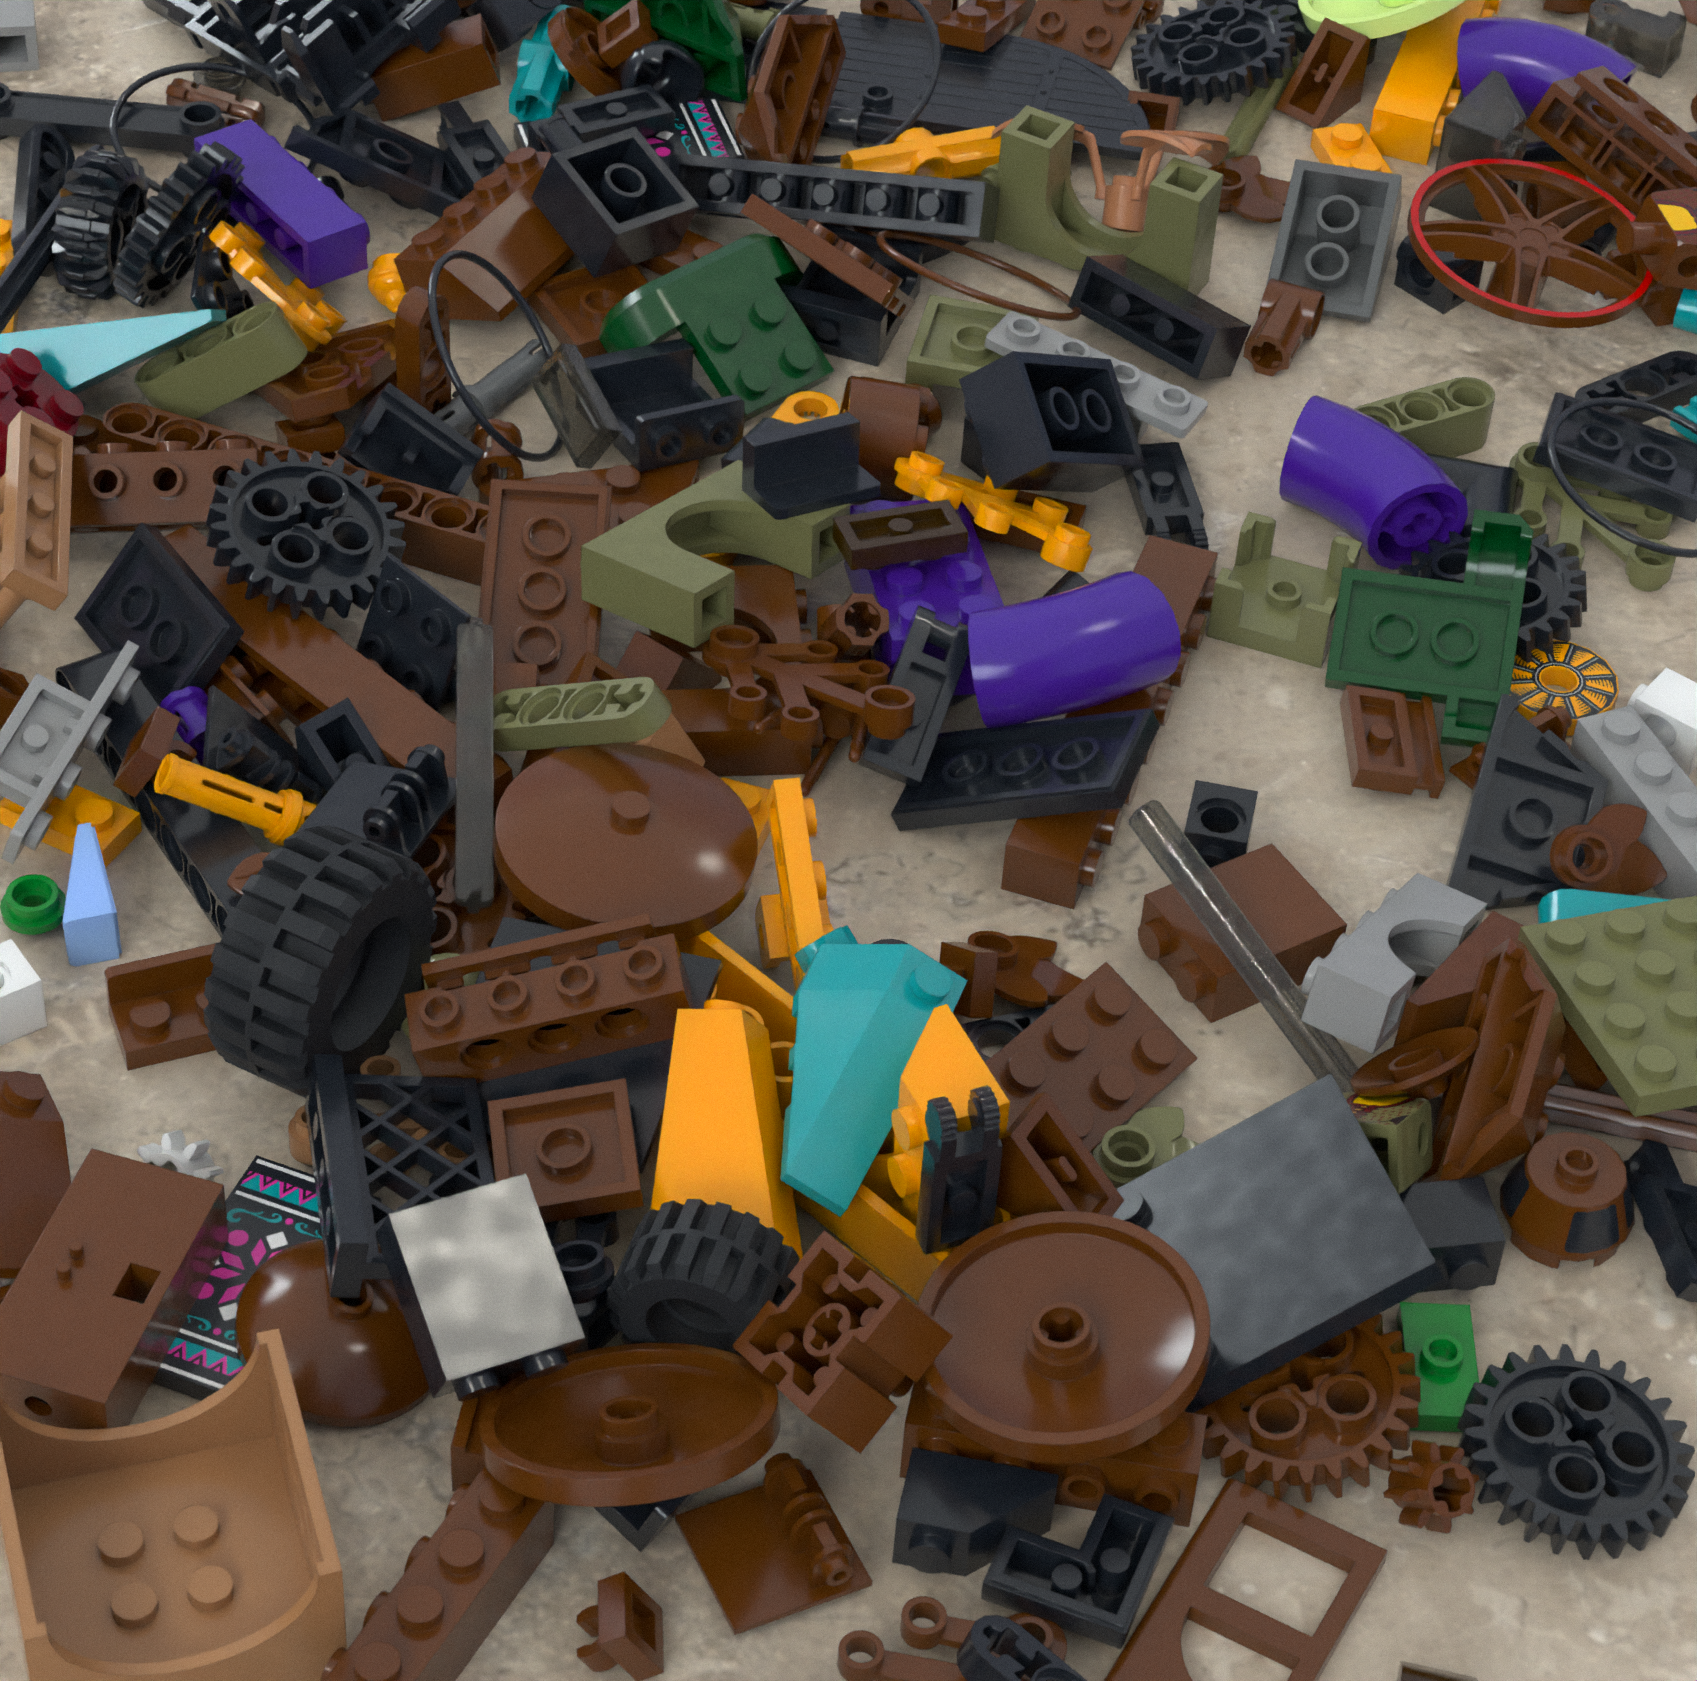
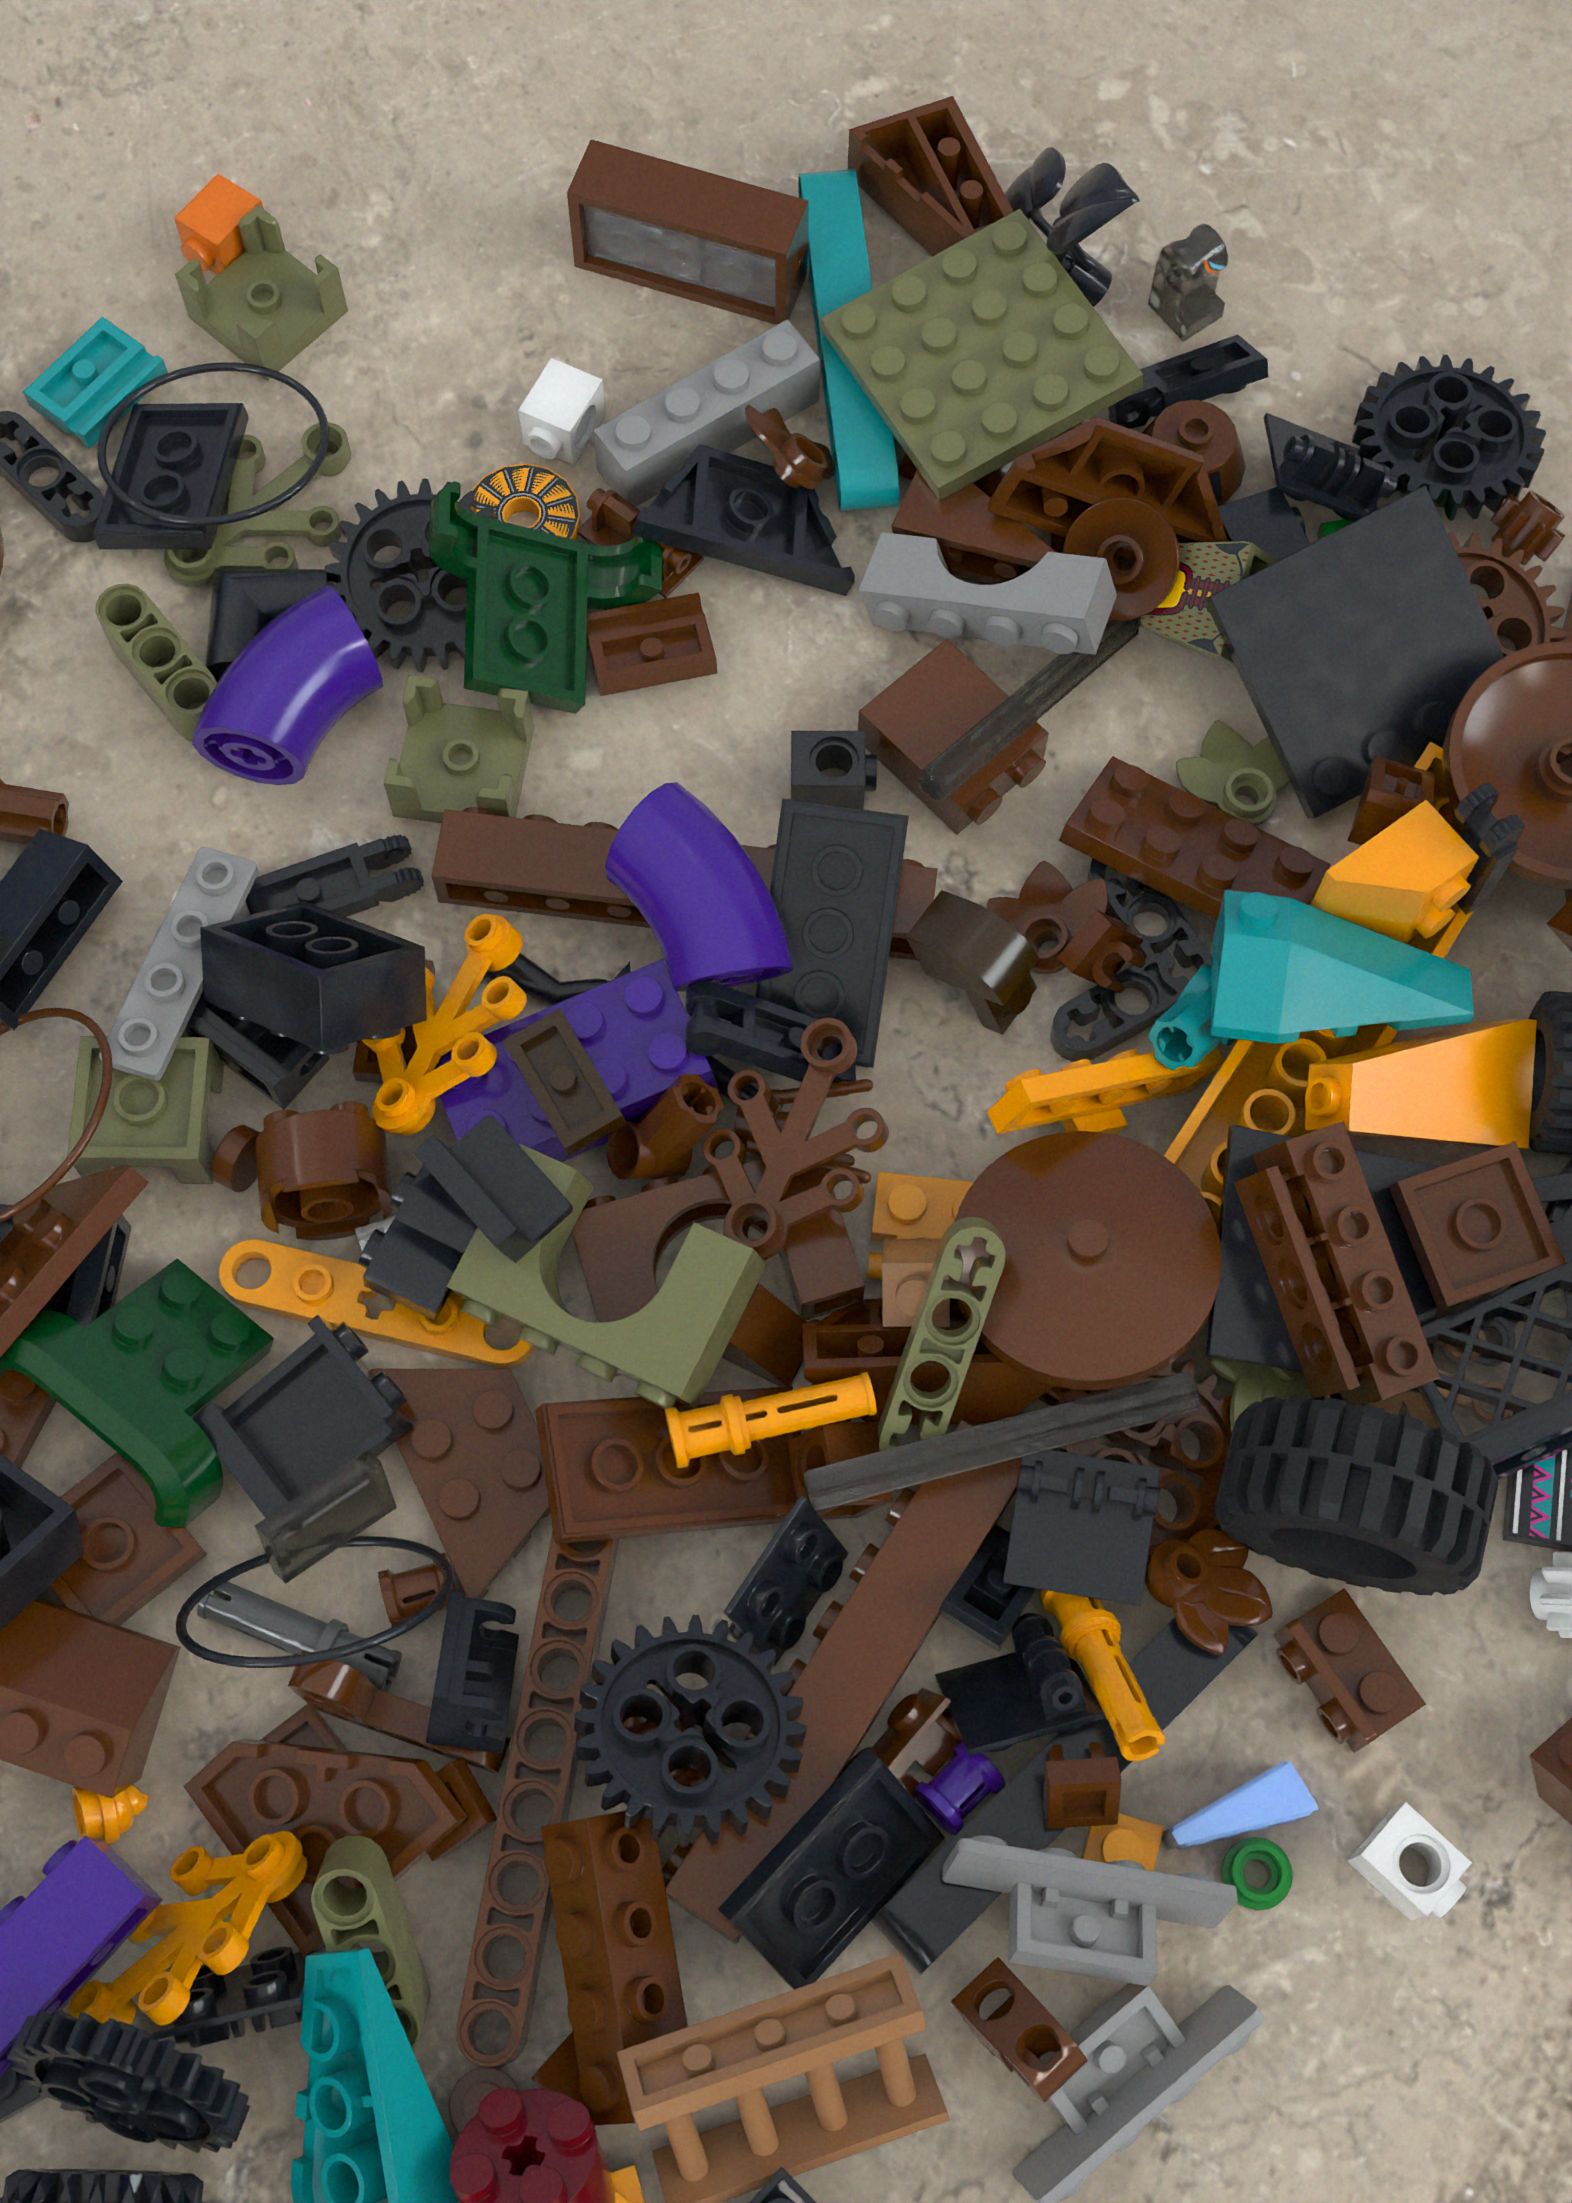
camera: 100 degrees left, 25 degrees up
none -> light orange pin [665,1372,877,1469]
none -> dark brown brick [906,890,1039,1035]
none -> black hinge [1263,413,1397,521]

